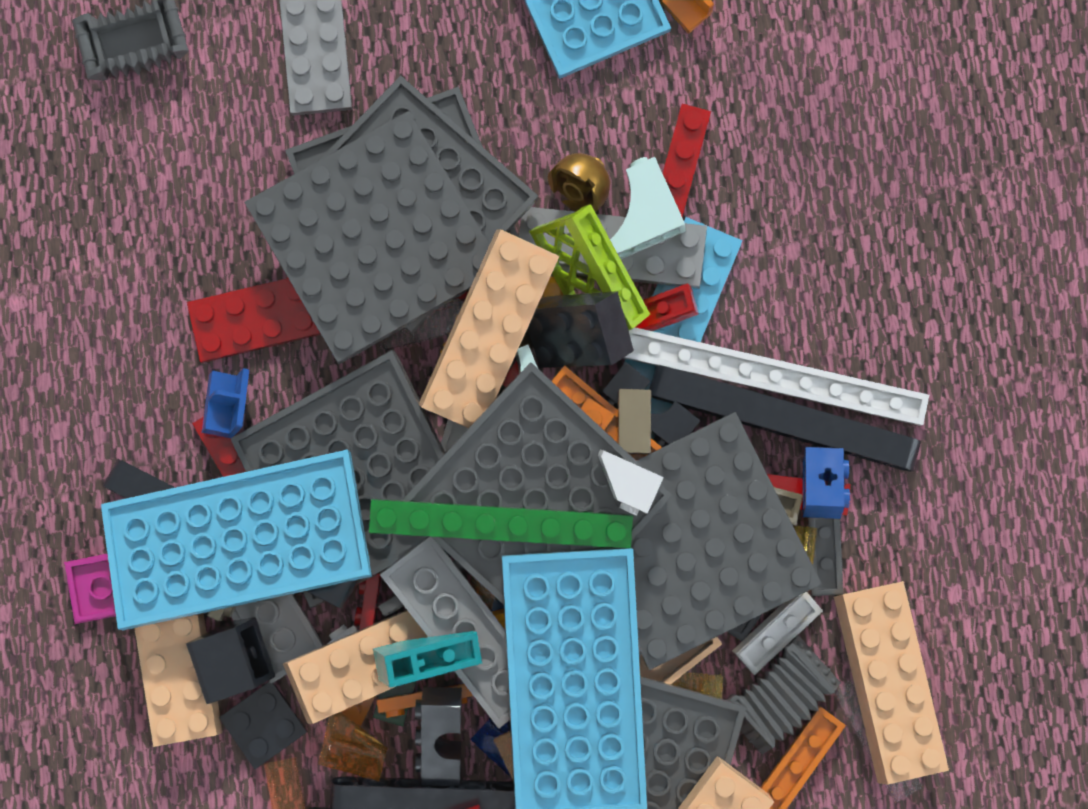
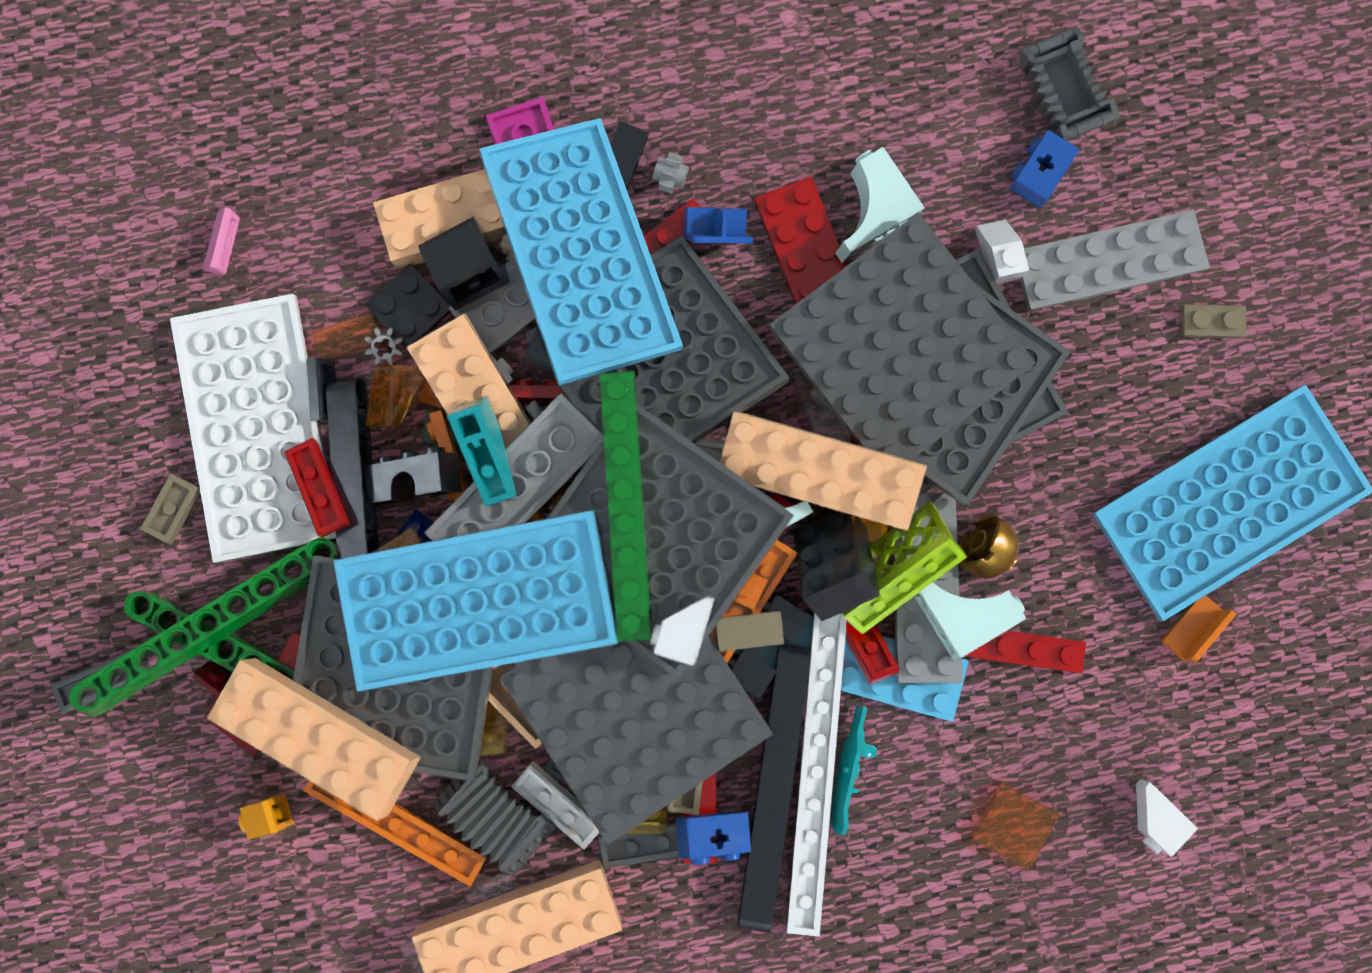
camera: 85 degrees right, 0 degrees up
none -> light grey gear [365,326,402,365]
none -> light grey gear [653,152,689,194]
none -> teal piece [830,705,877,835]
none -> light aqua arch [836,147,924,263]
none -> clear orange tile [971,781,1059,871]
none -> white slope [975,220,1029,284]
none -> blue brick [1010,130,1080,208]
none -> white slope [1136,779,1198,857]

